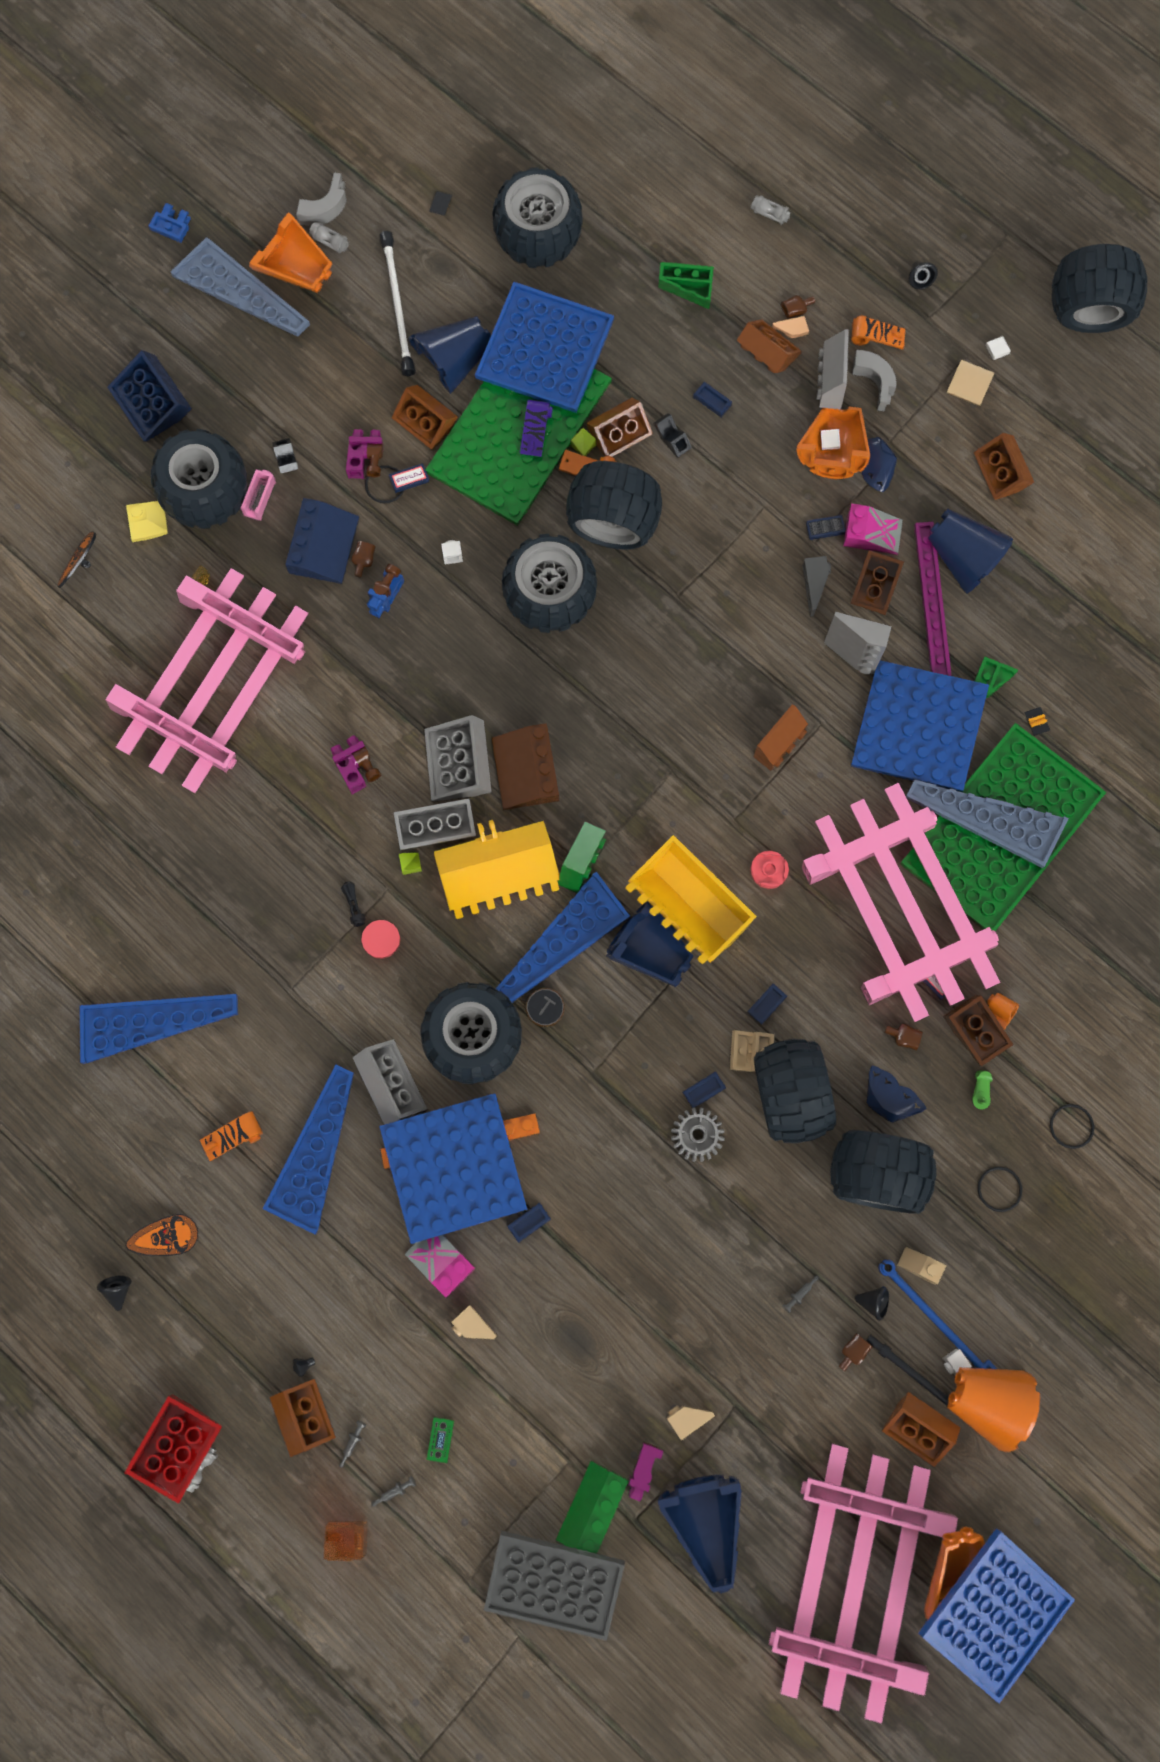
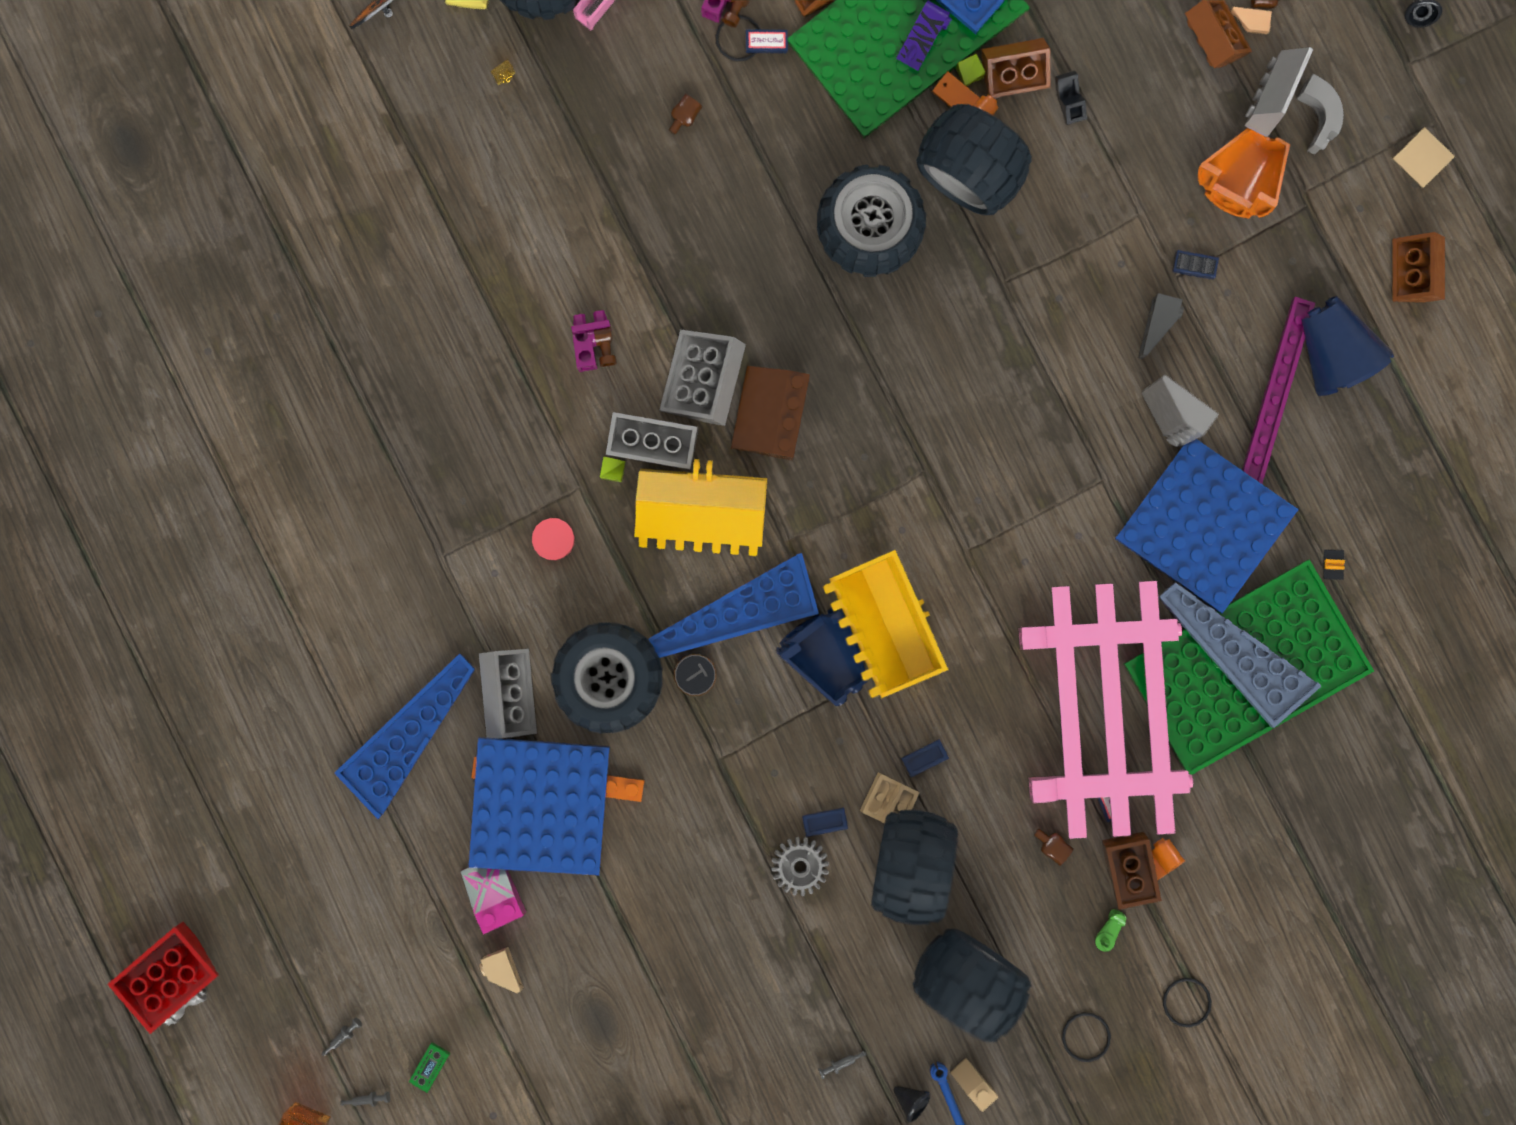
camera: 20 degrees right, 10 degrees up
blue wing [80,994,238,1064] -> none
black hat [97,1275,132,1311] -> none
bright pink fence [106,568,308,793] -> none
shield [125,1214,198,1256] -> none
orange door [200,1112,263,1161] -> none
dark orange slope [269,1379,336,1457] -> none
dark blue slope [285,498,359,584] -> none
black rock [293,1357,315,1377] -> none
black piece [341,881,366,927] -> none
blue hips [367,564,404,618] -> none
white plate [441,540,463,564] -> none
dark blue tile [507,1203,551,1243] -> none
green wedge [558,822,607,893] -> none
dark blue tile [693,382,732,417] -> none
coral tile [750,851,789,889] -> none
dark orange slope [754,704,808,771] -> none
white tile [821,429,840,450] -> none
dark pink slope [843,504,903,555] -> none
reddish brown slope [850,550,905,615] -> none
orange door [851,315,905,349] -> none
dark blue piece [862,437,897,492] -> none
dark blue piece [866,1066,927,1123] -> none
green wing [974,656,1018,698] -> none
white tile [986,336,1010,360] -> none

